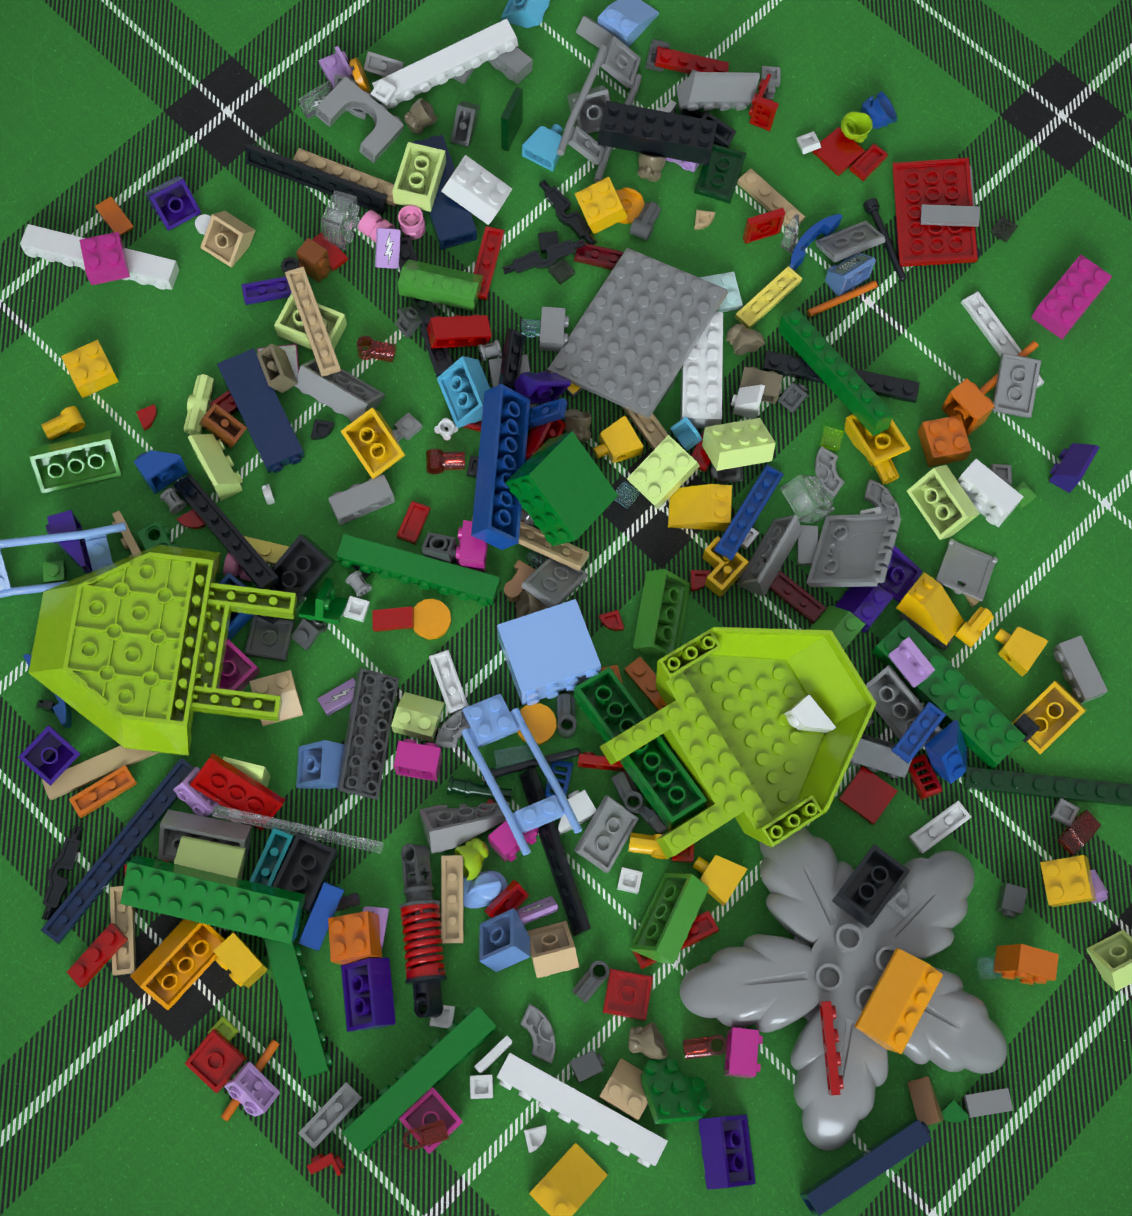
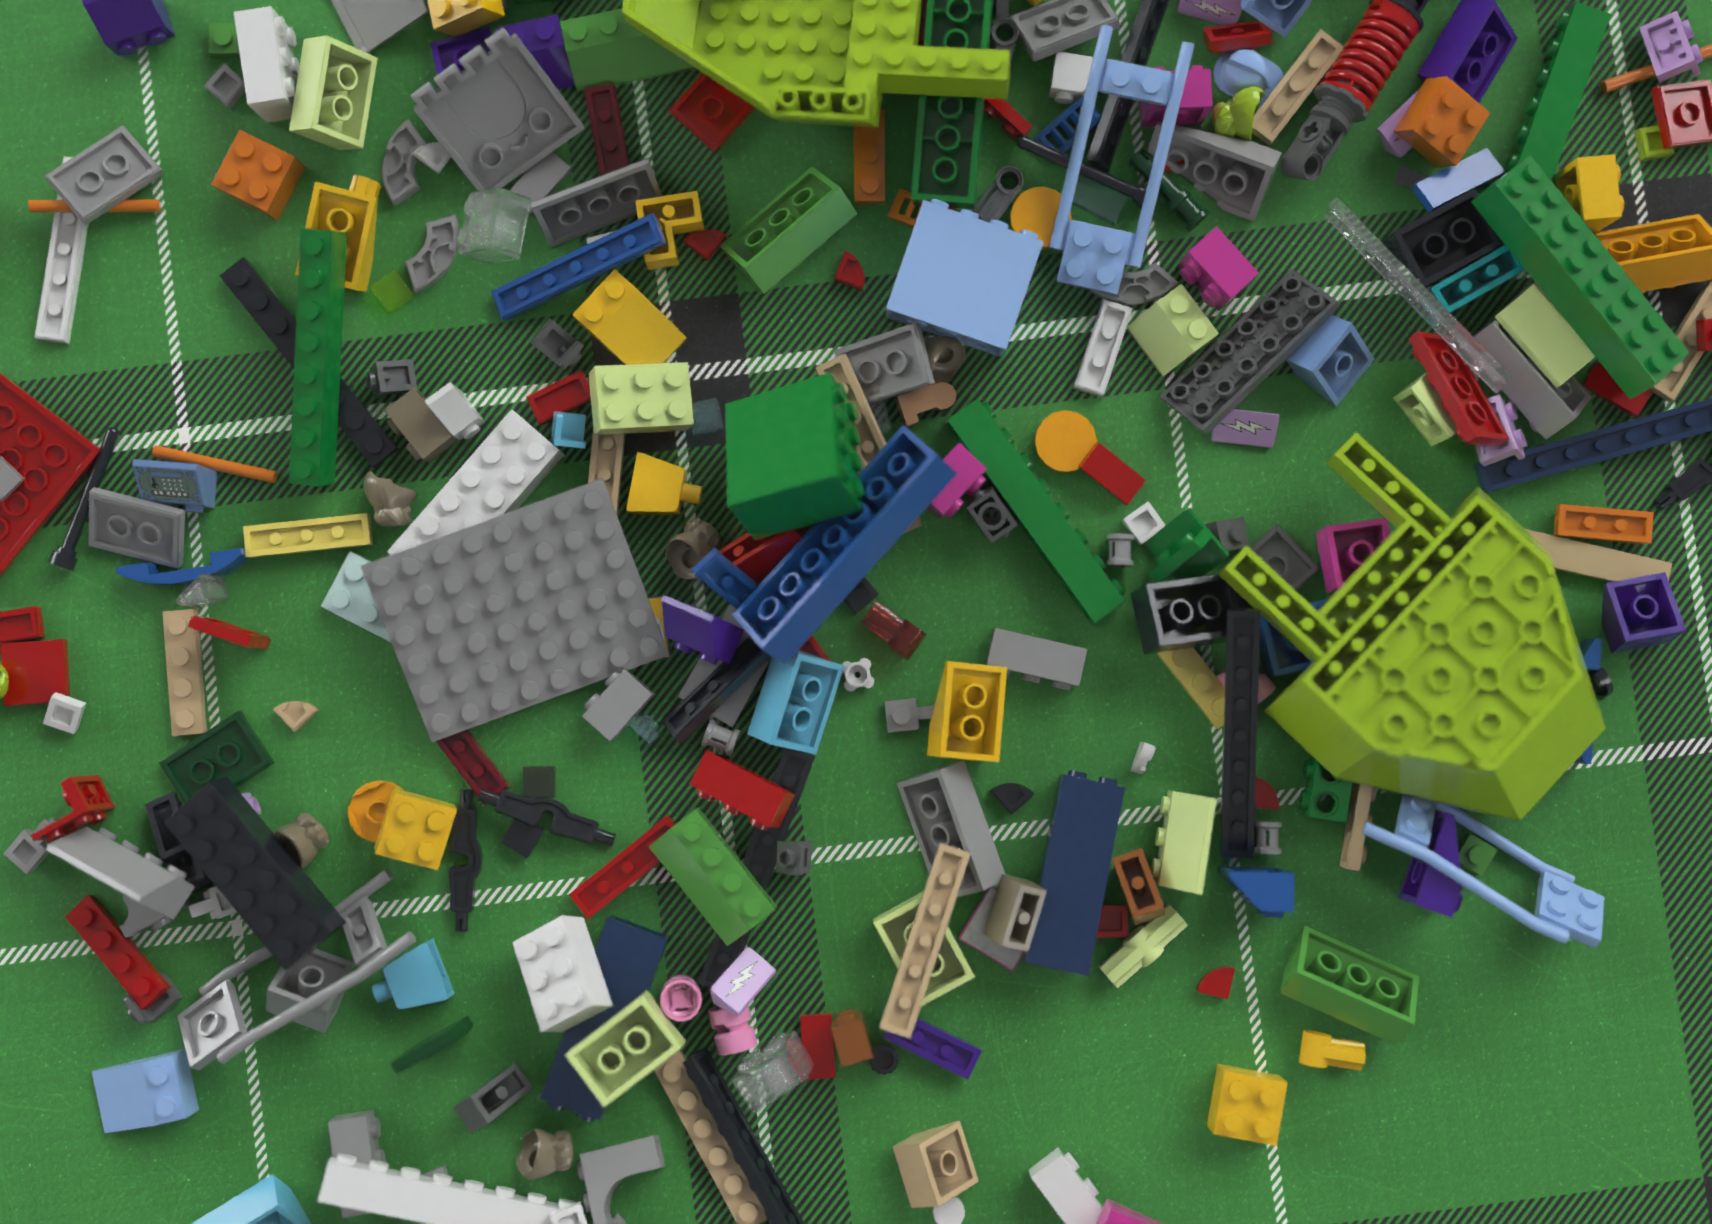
camera: 135 degrees left, 15 degrees up
tan slope [250,670,303,726] -> none
clear red piece [357,336,396,362] -> none
red tile [397,501,431,545] -> none
light grey tile [576,16,615,48] -> none
dark grey piece [629,201,661,241] -> none
yellowish green brick [702,418,776,471] -> none
orange brick [941,379,995,436] -> none

